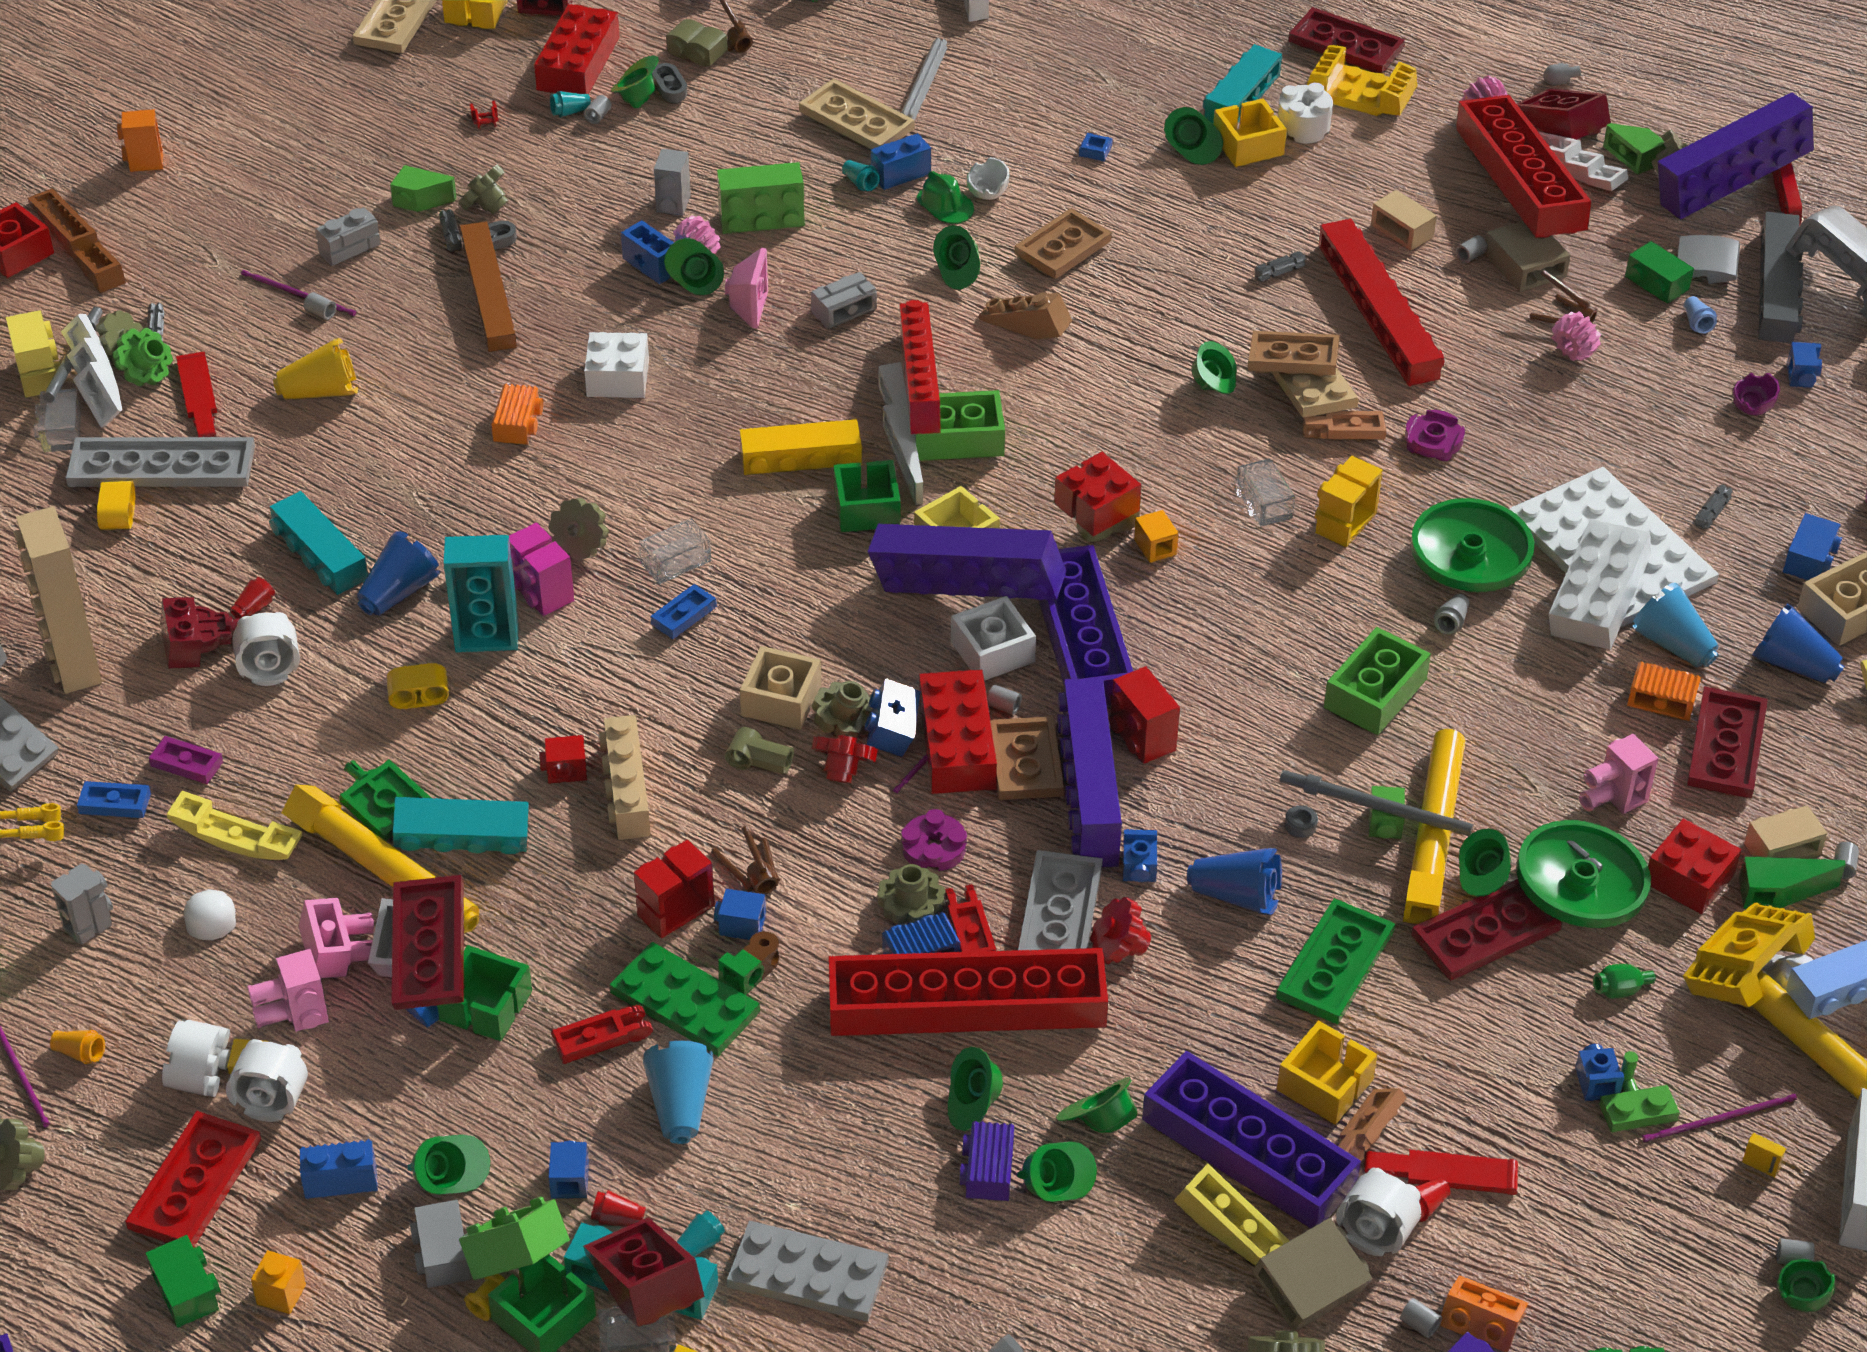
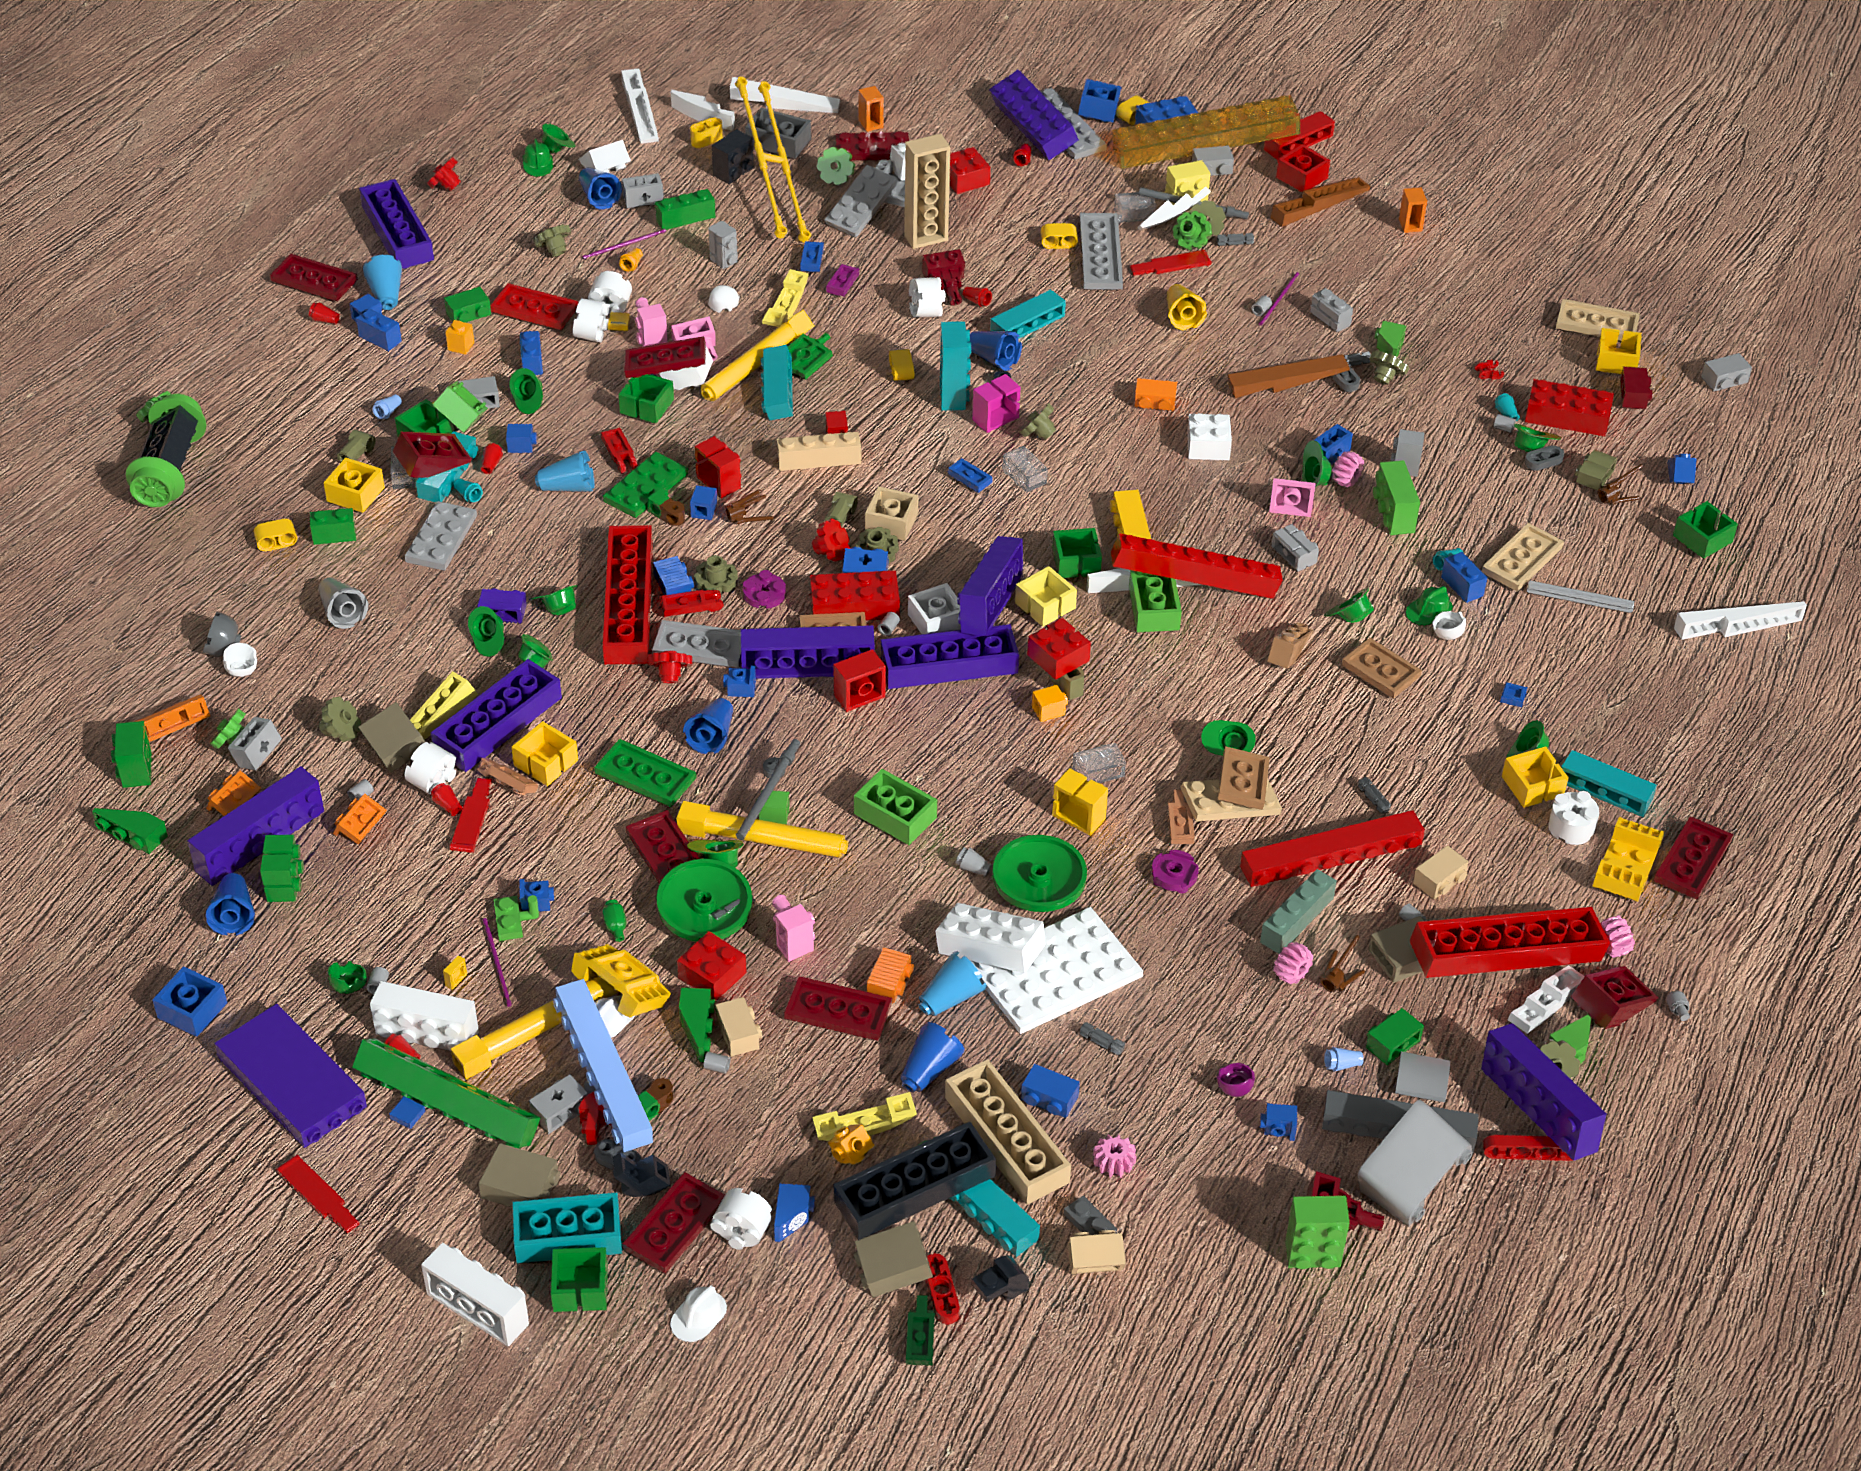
camera: 90 degrees right, 0 degrees up
none -> sand green brick [1260,869,1337,954]

